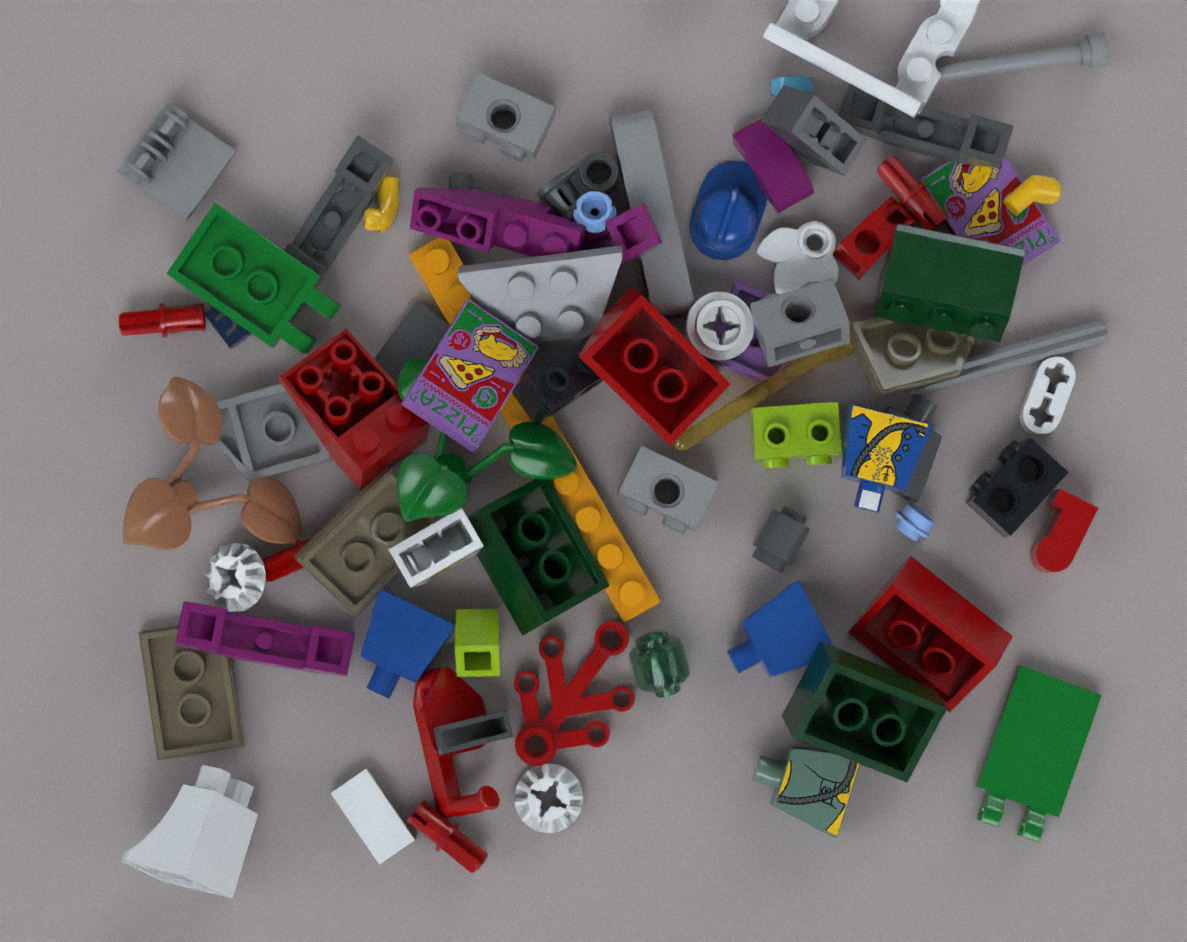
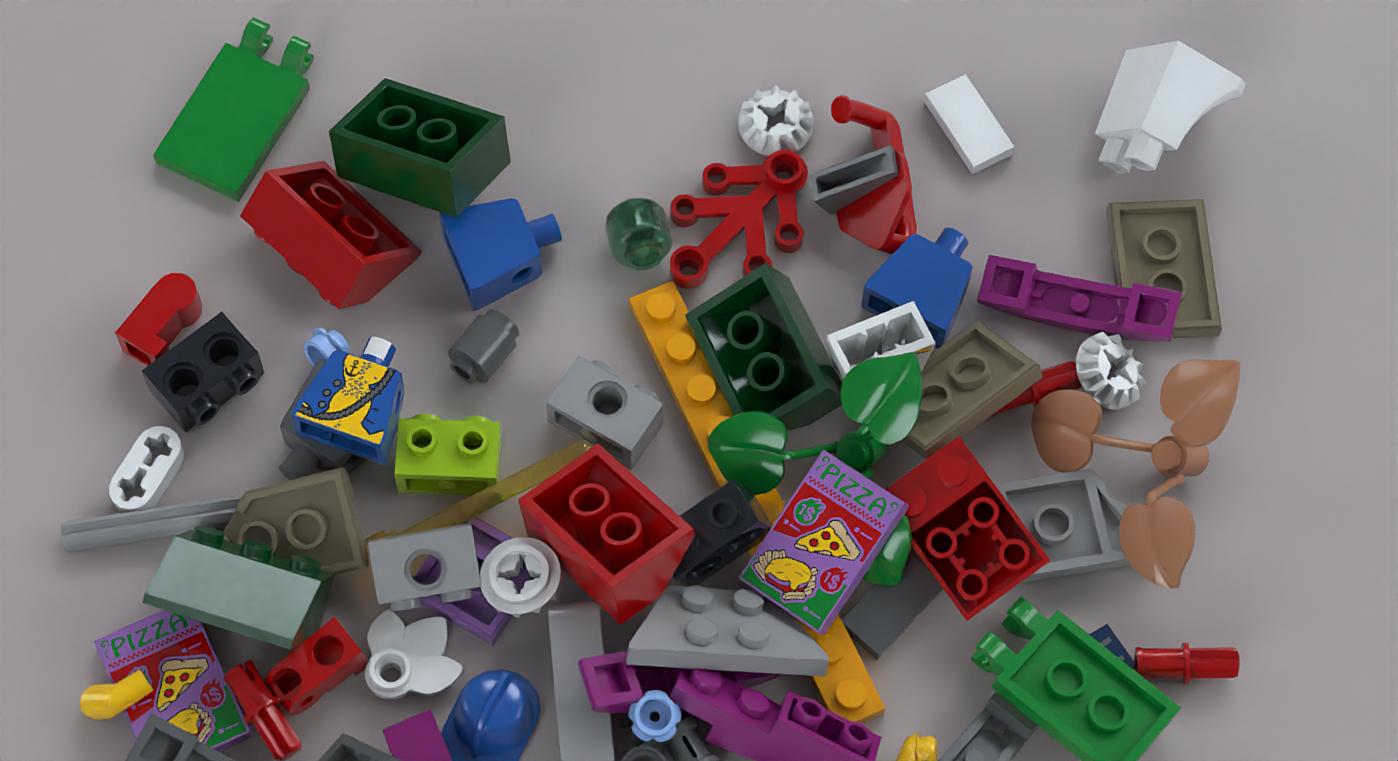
camera: 170 degrees left, 20 degrees down
red axle [407,800,488,873] -> none
lime brick [455,609,501,677] -> none
sand green torso [752,746,860,838] -> none

